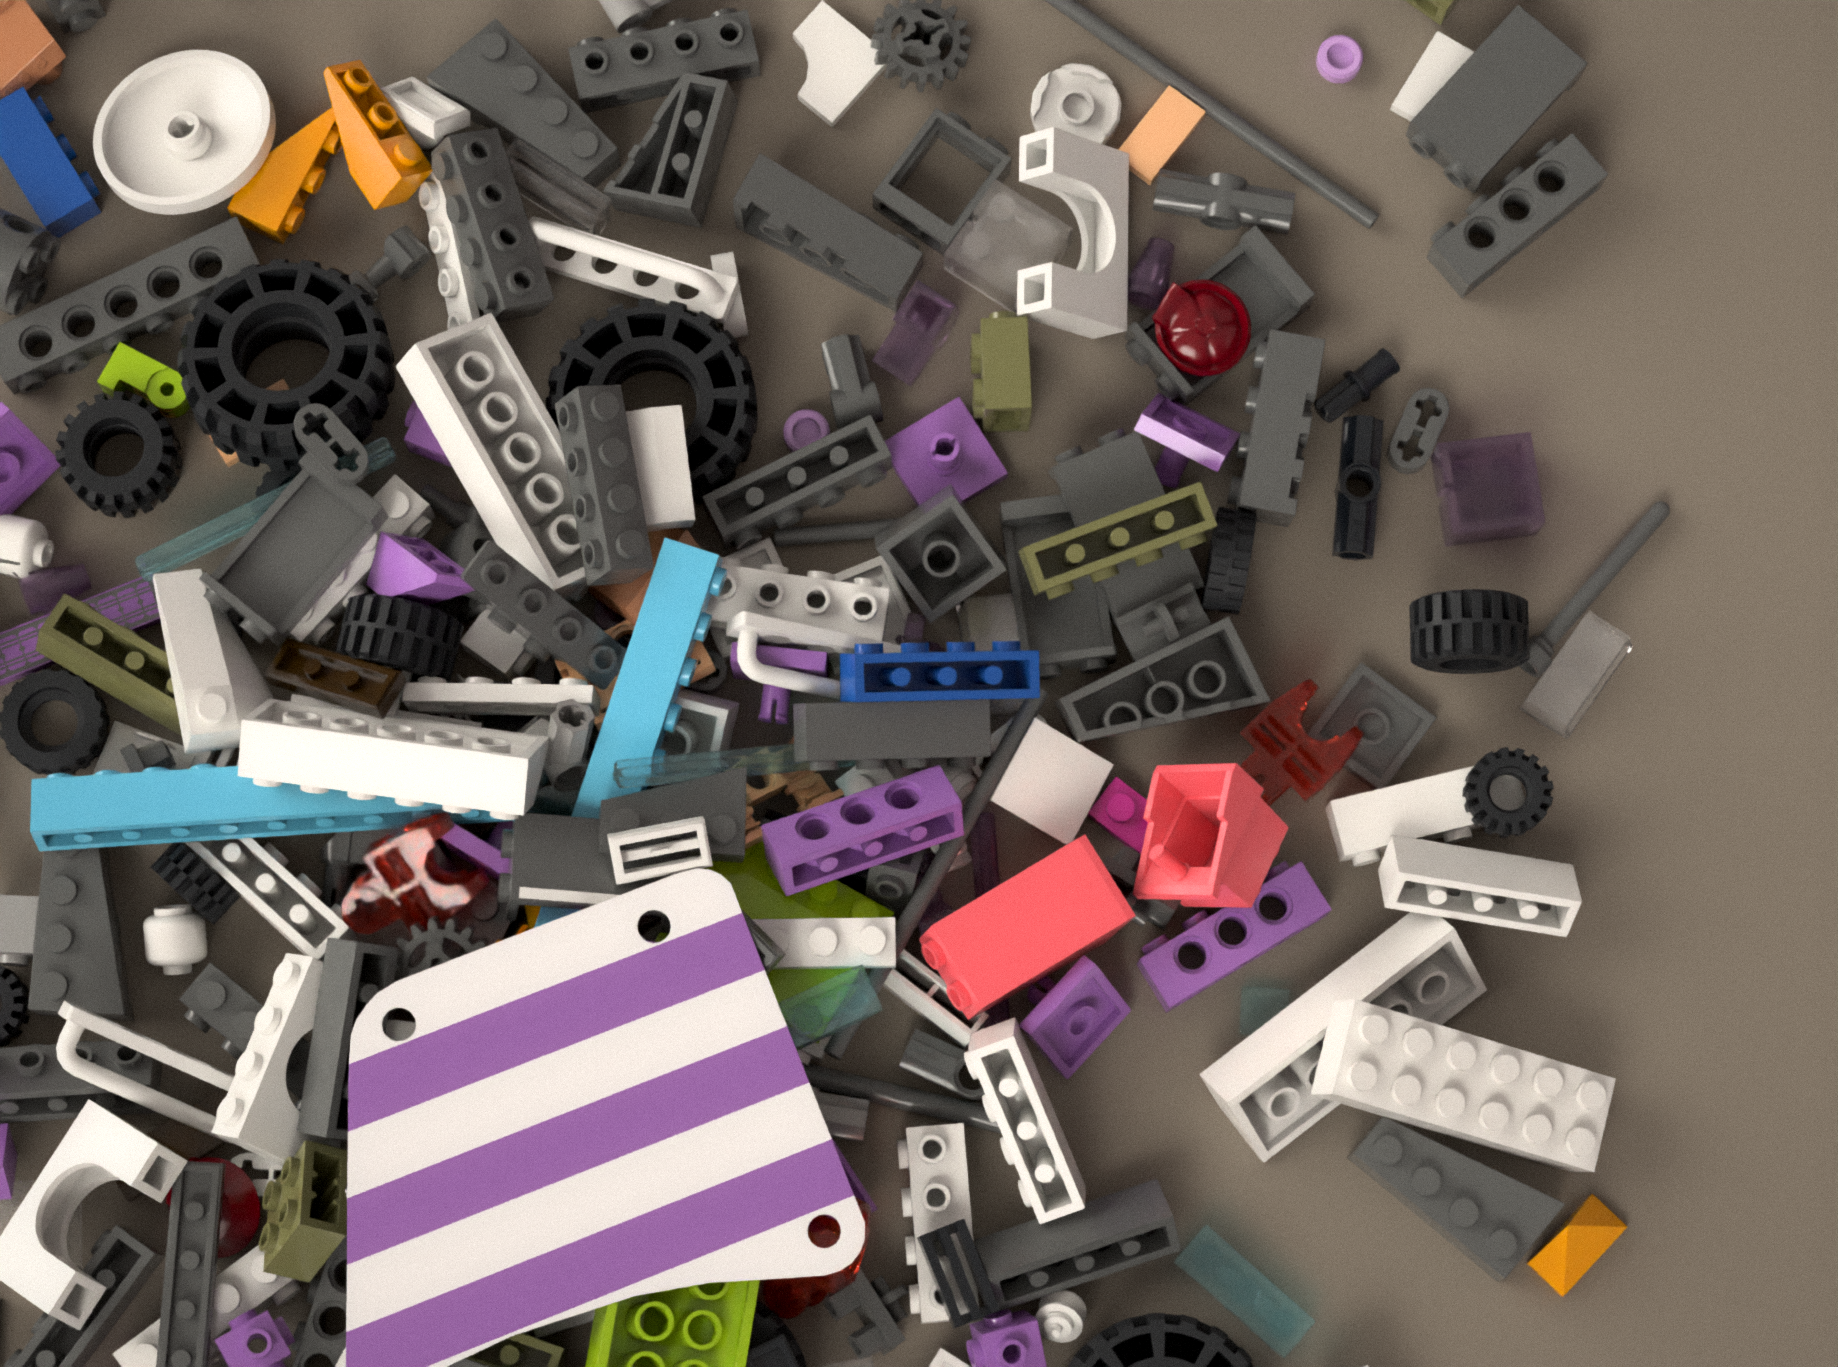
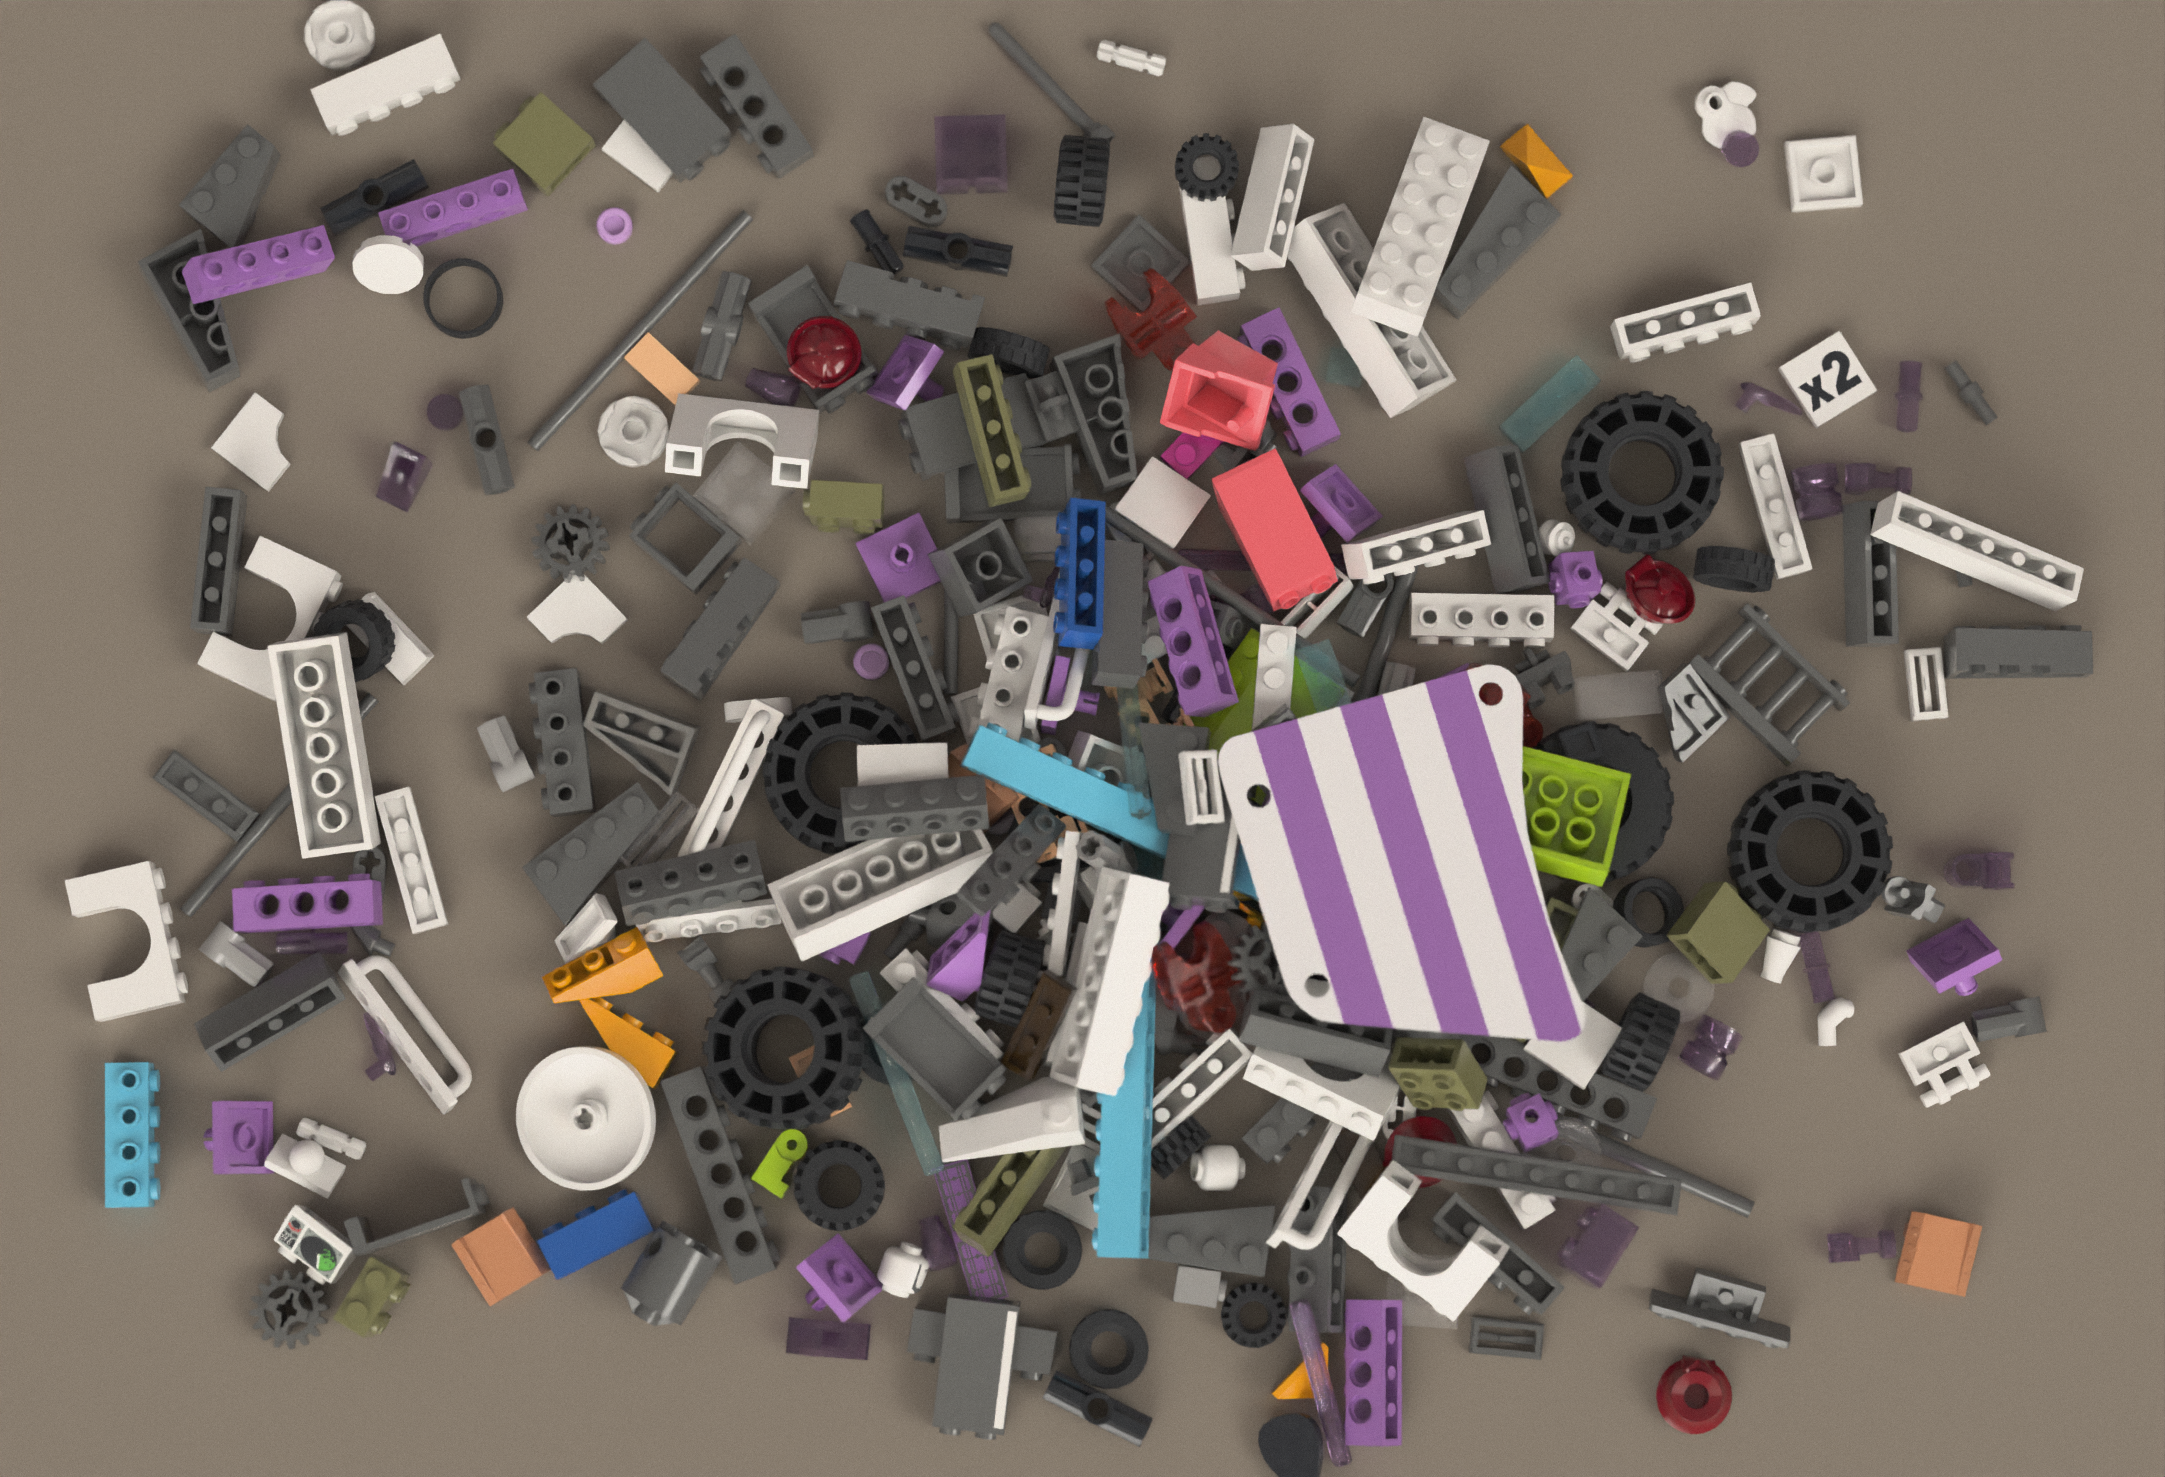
camera: 85 degrees left, 5 degrees up
dark grey beam [293,403,369,486] -> none
brick [872,280,960,387] -> none
black tile [917,1219,1000,1329] -> none
clear piece [1519,610,1633,739] -> none
none -> white axle [1097,40,1166,76]

